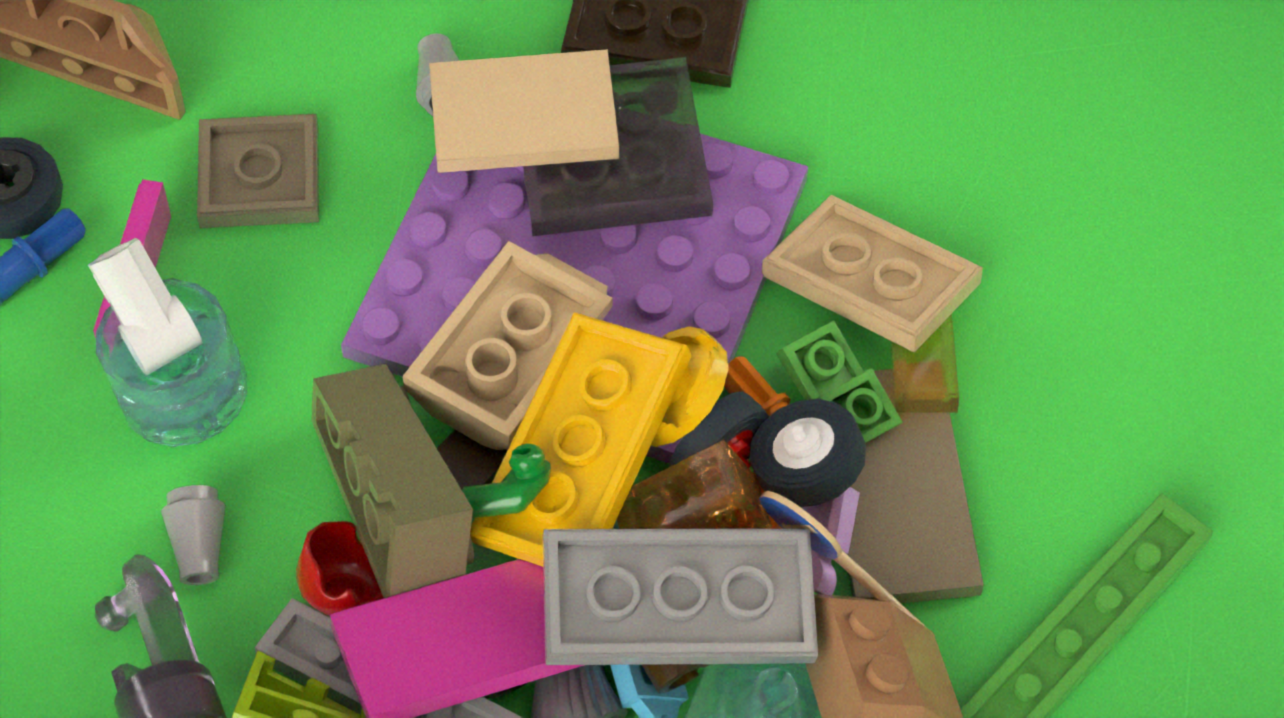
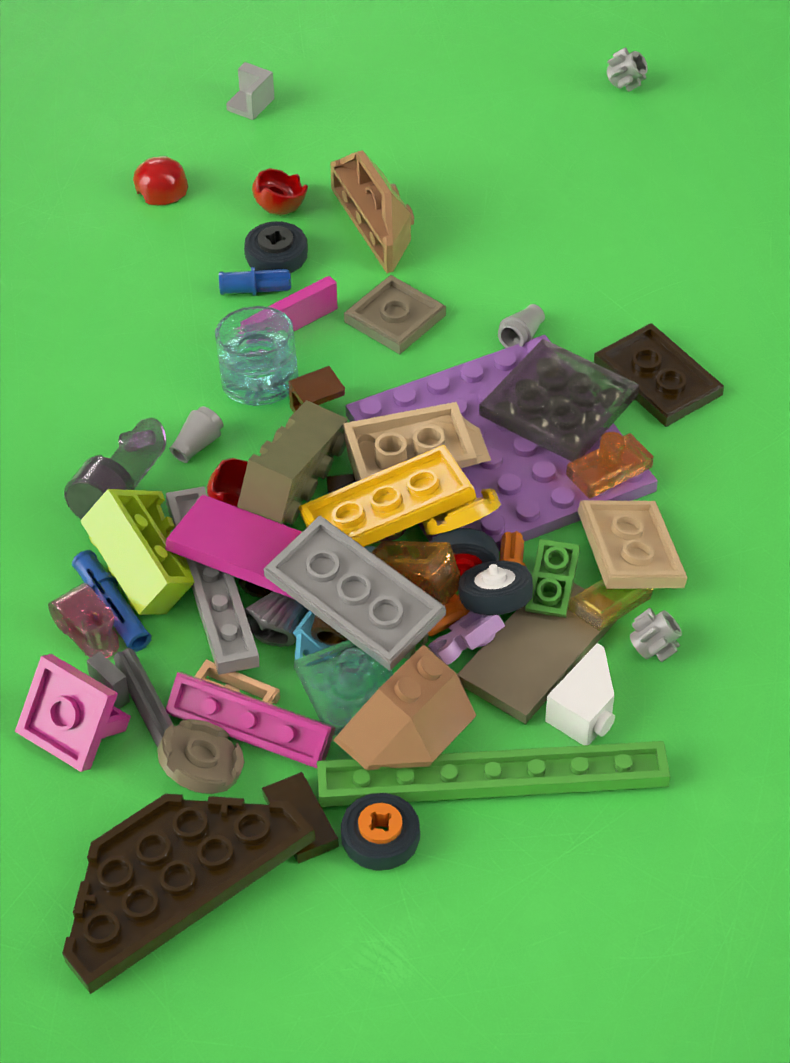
camera: 45 degrees right, 10 degrees down
white piece [88,238,203,376] -> none
tan tile [429,49,619,173] -> none
green arm [462,444,551,518] -> none
tan piece [759,491,925,626] -> none
none -> reddish brown panel [288,366,345,412]
none -> white slope [545,643,615,745]
none -> clear orange tile [566,432,654,499]
none -> light grey gear [630,608,682,662]

